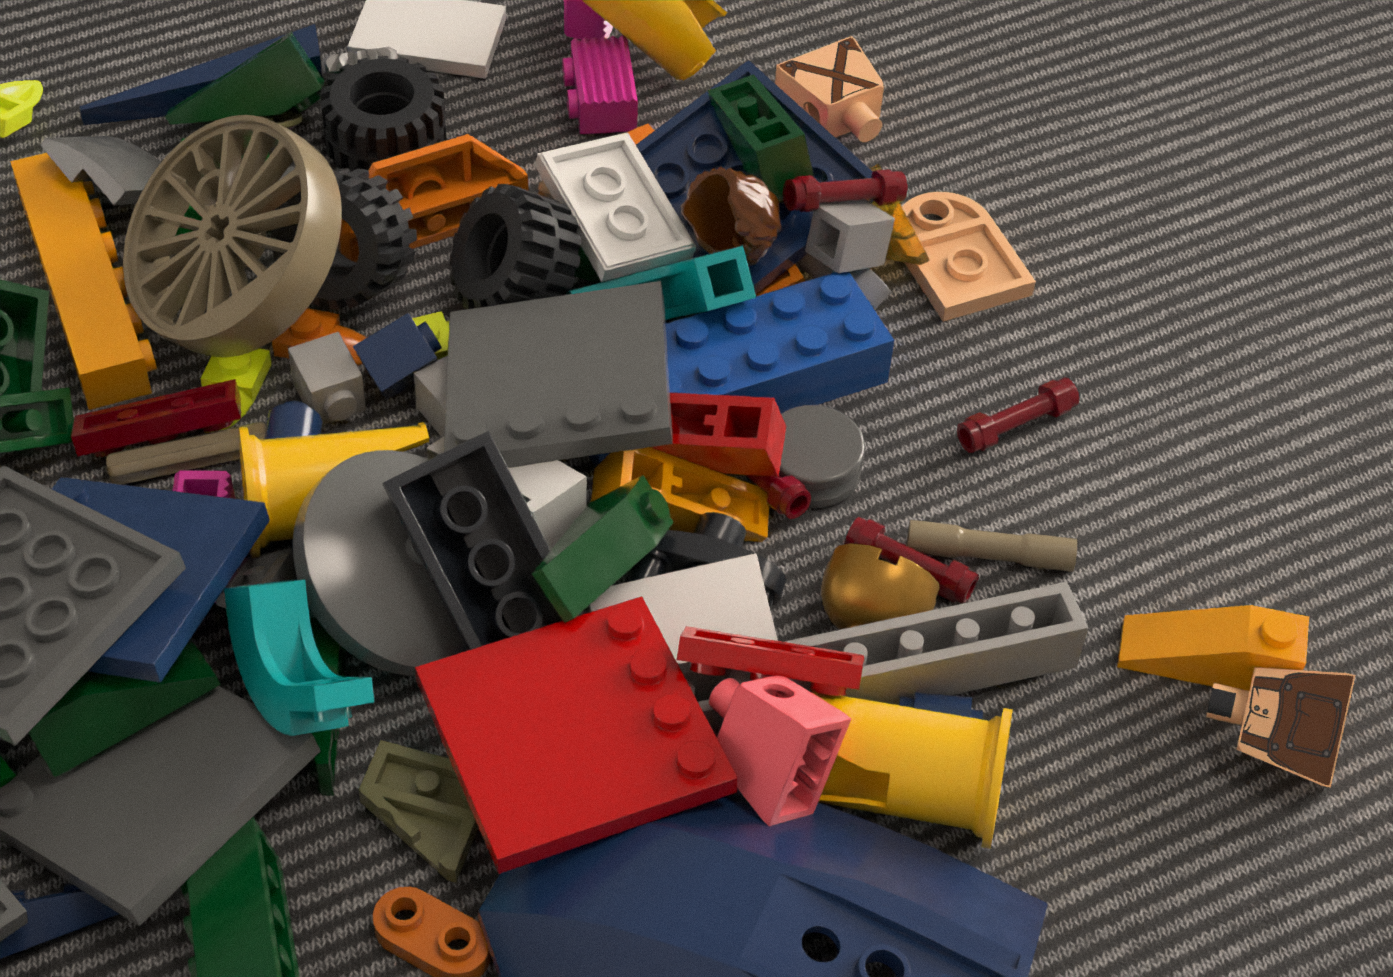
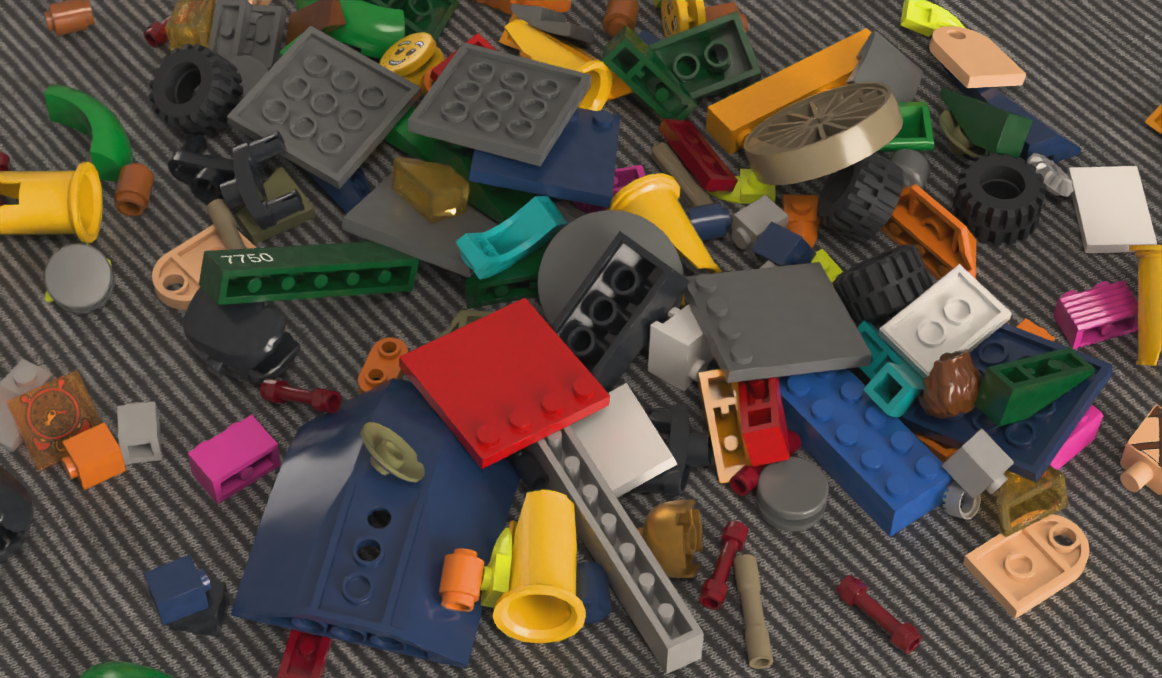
camera: 80 degrees right, 0 degrees up
dark green slope [532,475,673,623] -> none
red plate [676,626,864,696] -> none
coral torso [709,675,851,826] -> none
dark red bar [783,169,908,212] -> none
none -> olive dish [360,422,425,483]
none -> clear yellow slope [392,157,470,224]
none -> orange brick [439,548,484,611]
none -> neon yellow plate [480,528,512,608]
none -> light nougat tile [929,26,1026,88]

